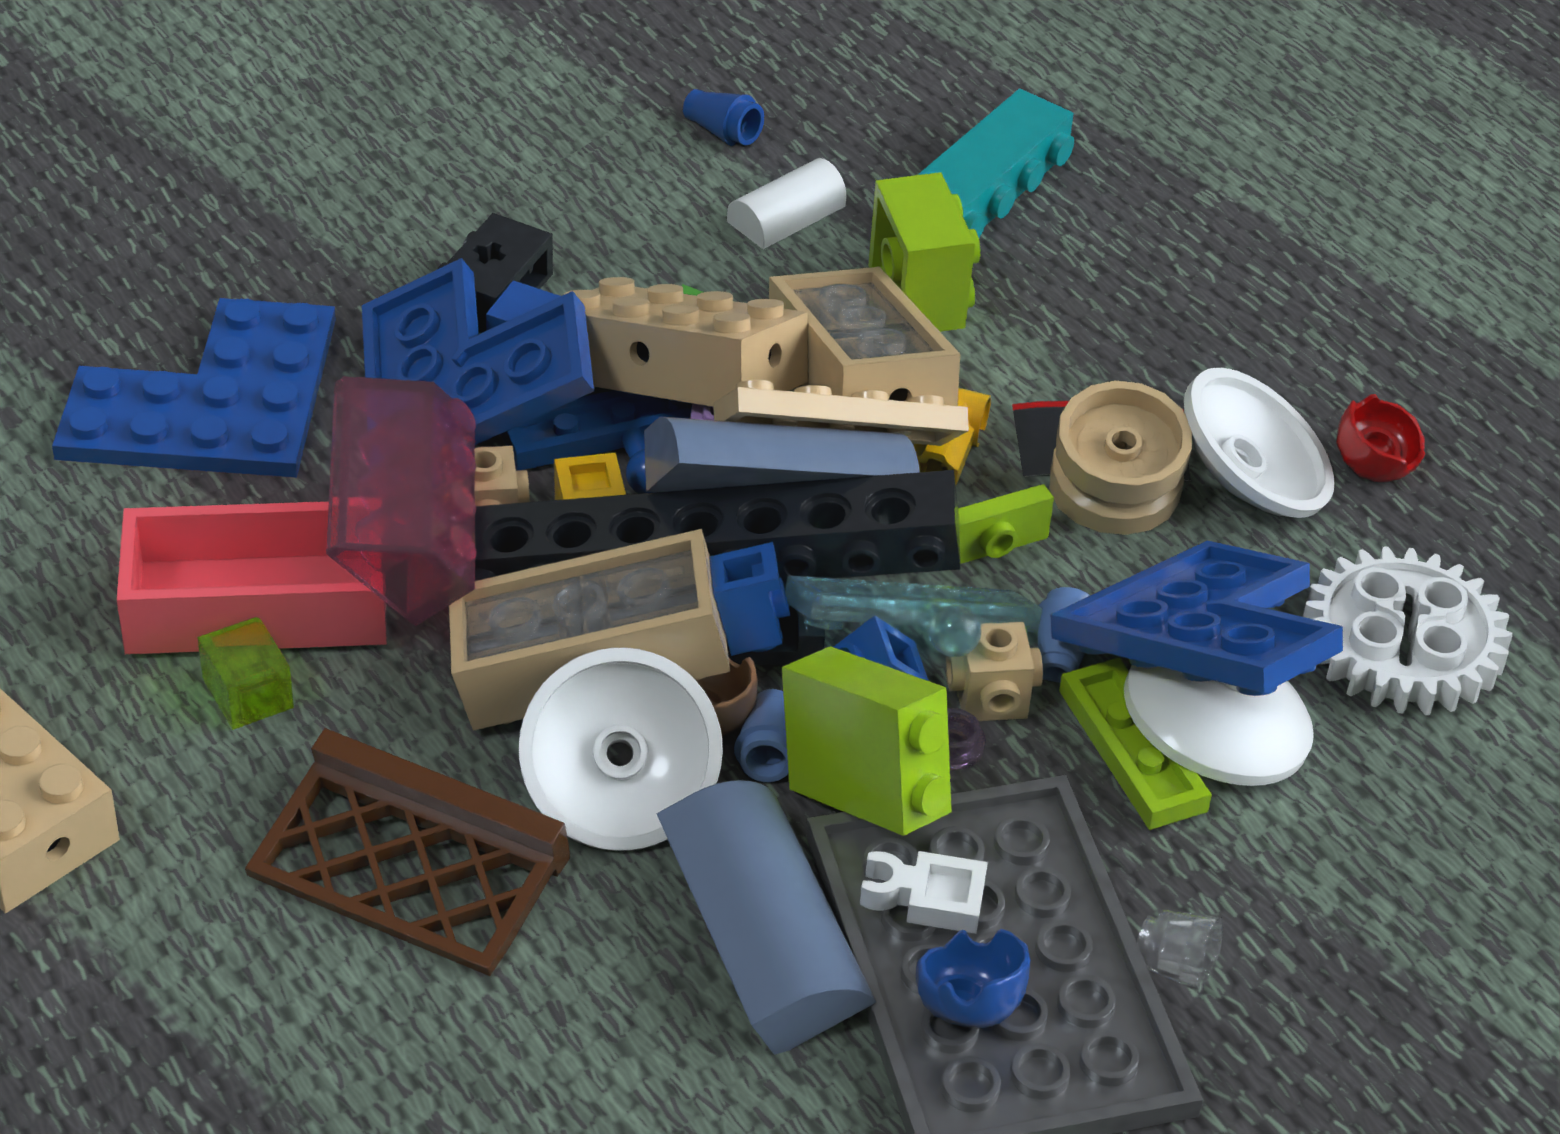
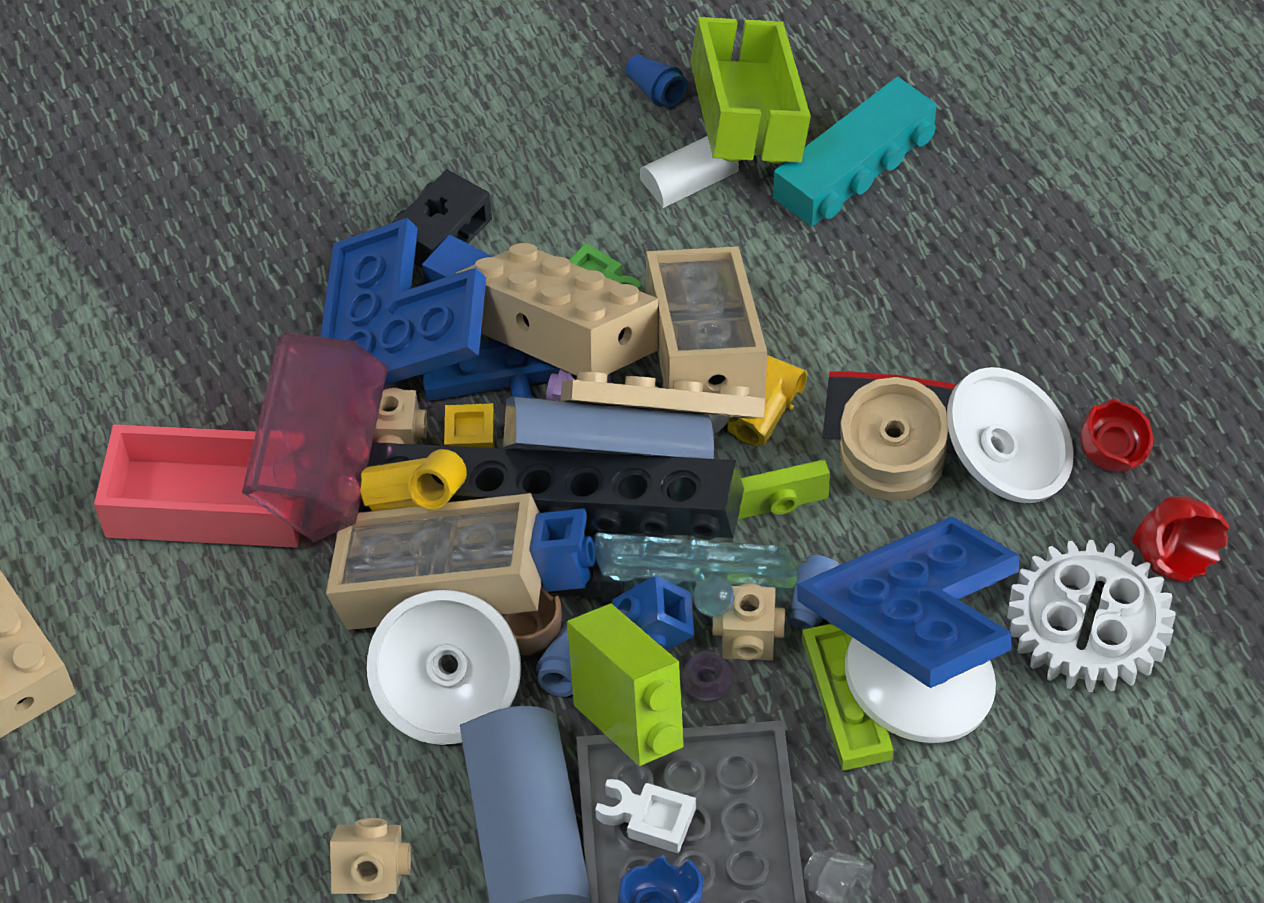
camera: 15 degrees right, 10 degrees up
blue plate [52,298,336,478] -> none
clear neon green panel [197,617,294,730] -> none
reddish brown fence [245,728,571,976] -> none
lime brick [868,172,980,332] -> none
none -> tan brick [330,818,411,900]
none -> yellow piece [360,449,467,511]
none -> lime piece [690,17,811,164]
none -> red hair [1132,496,1229,582]

